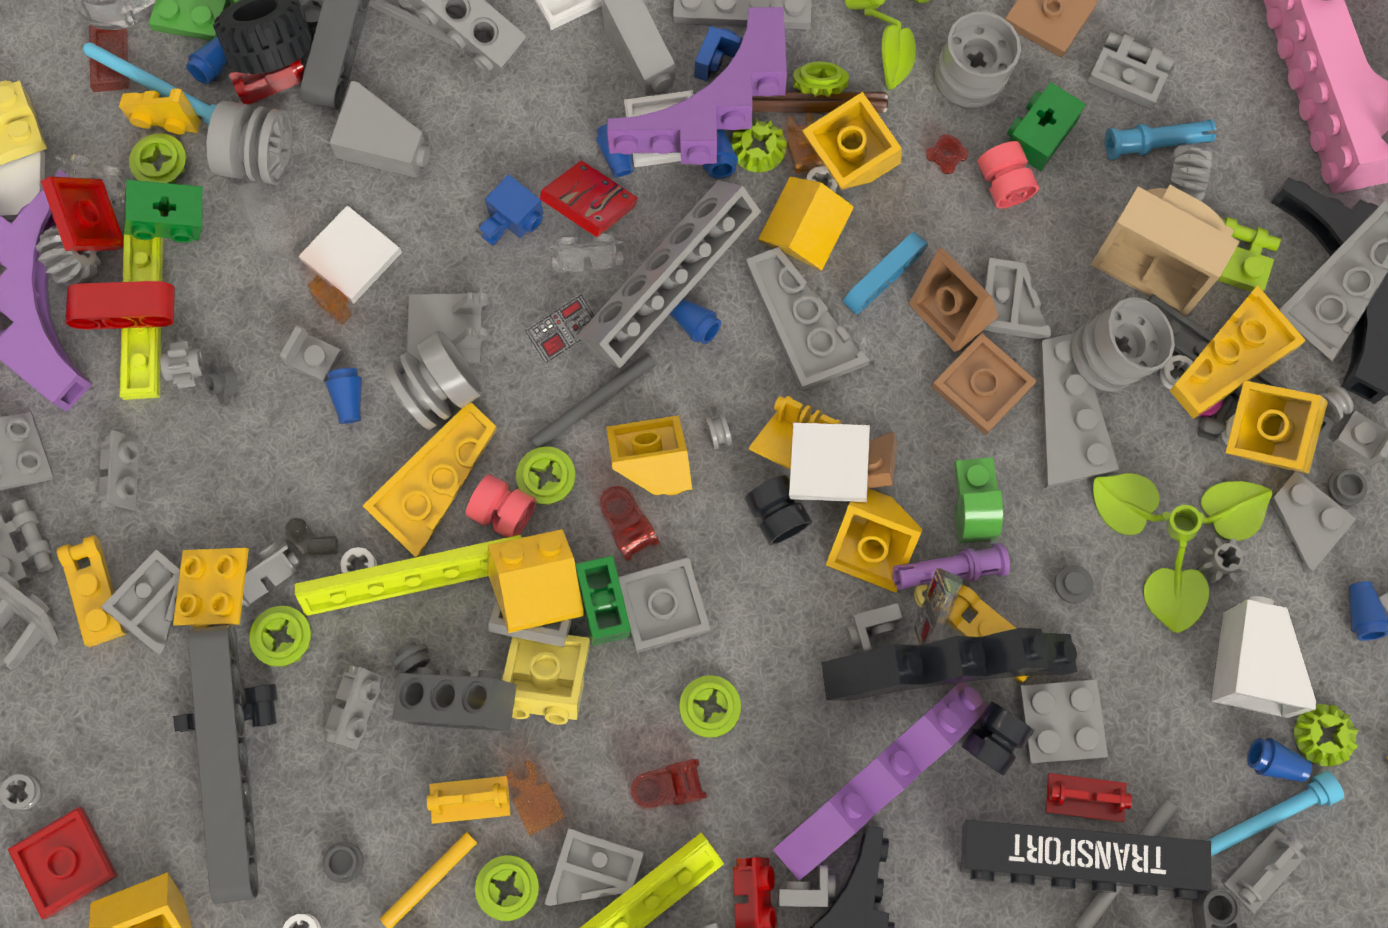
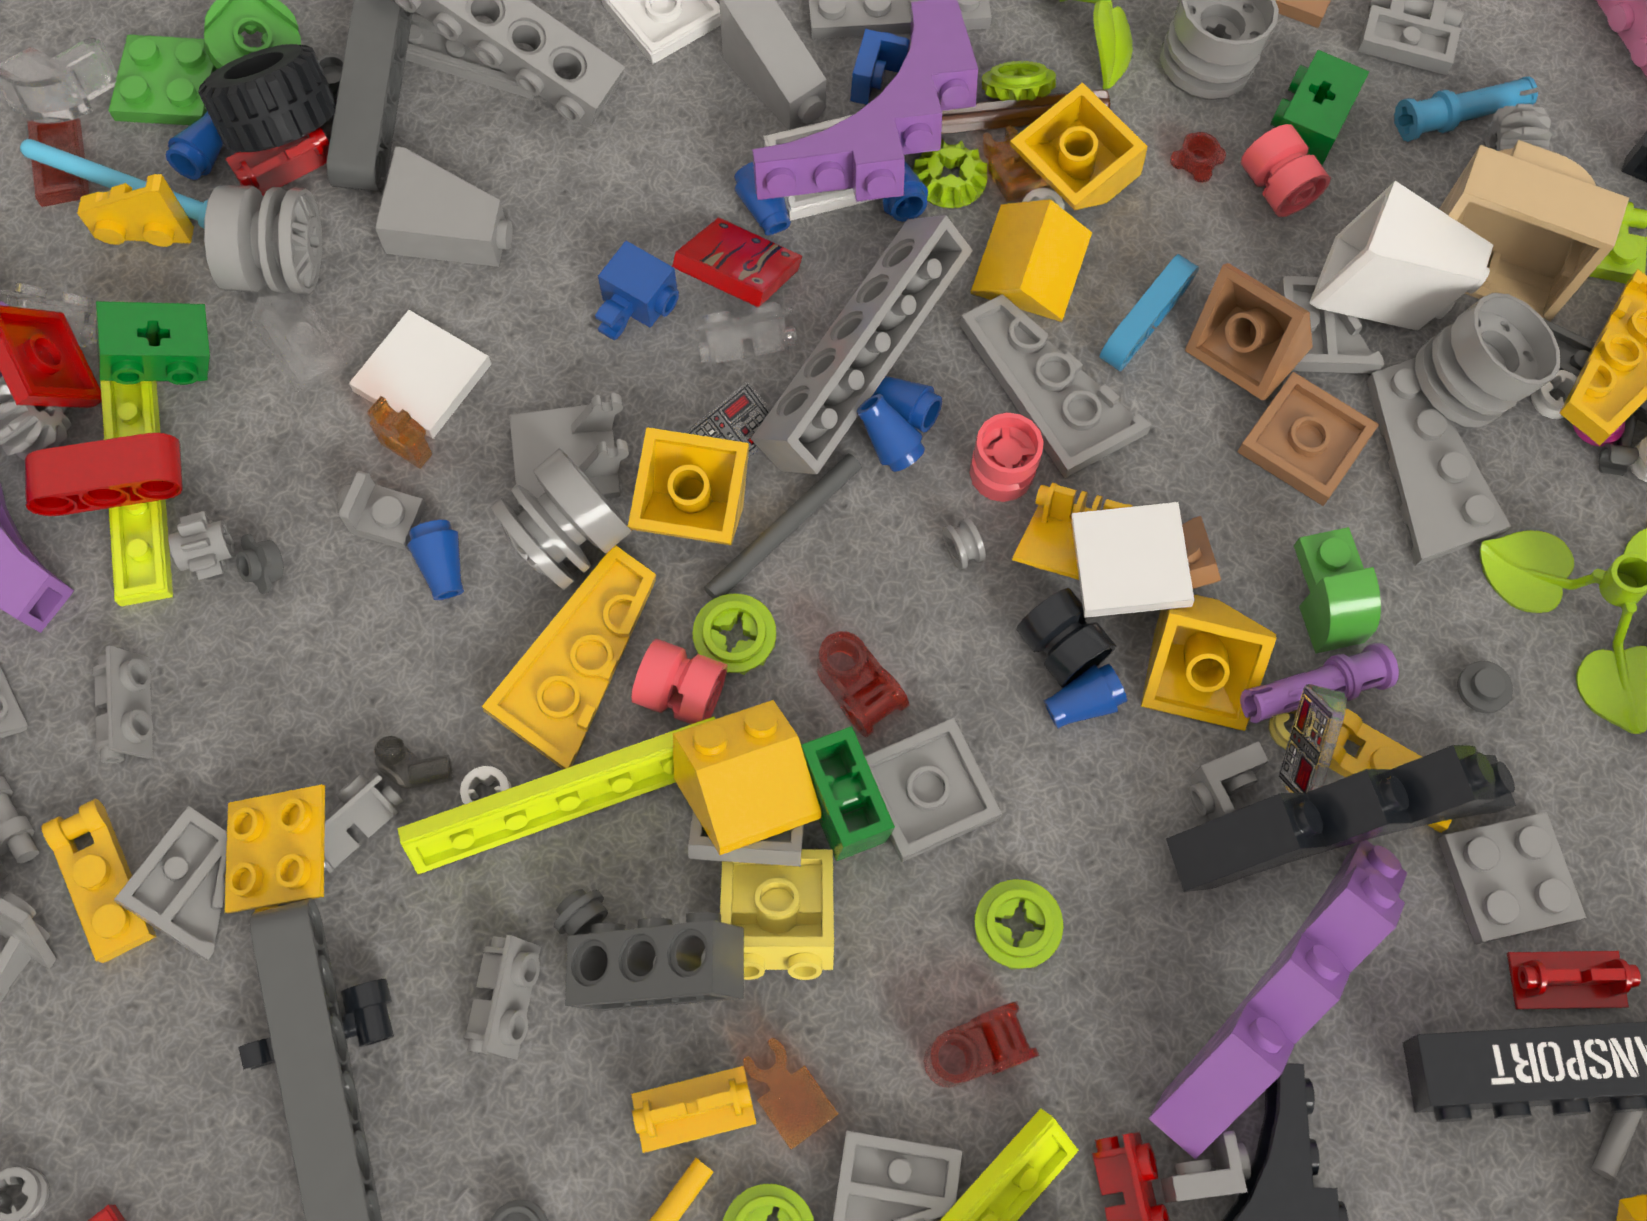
camera: 10 degrees left, 5 degrees down
lime gear [129,134,188,184] -> none
lime gear [249,606,313,667] -> none
yellow slope [606,415,692,495] -> none
black wheel [961,701,1035,776] -> none
none -> yellow slope [628,427,749,545]
none -> blue cone [857,394,925,472]
none -> coral wheel [970,412,1044,502]
none -> blue cone [1043,663,1128,729]
none -> white slope [1309,181,1493,331]

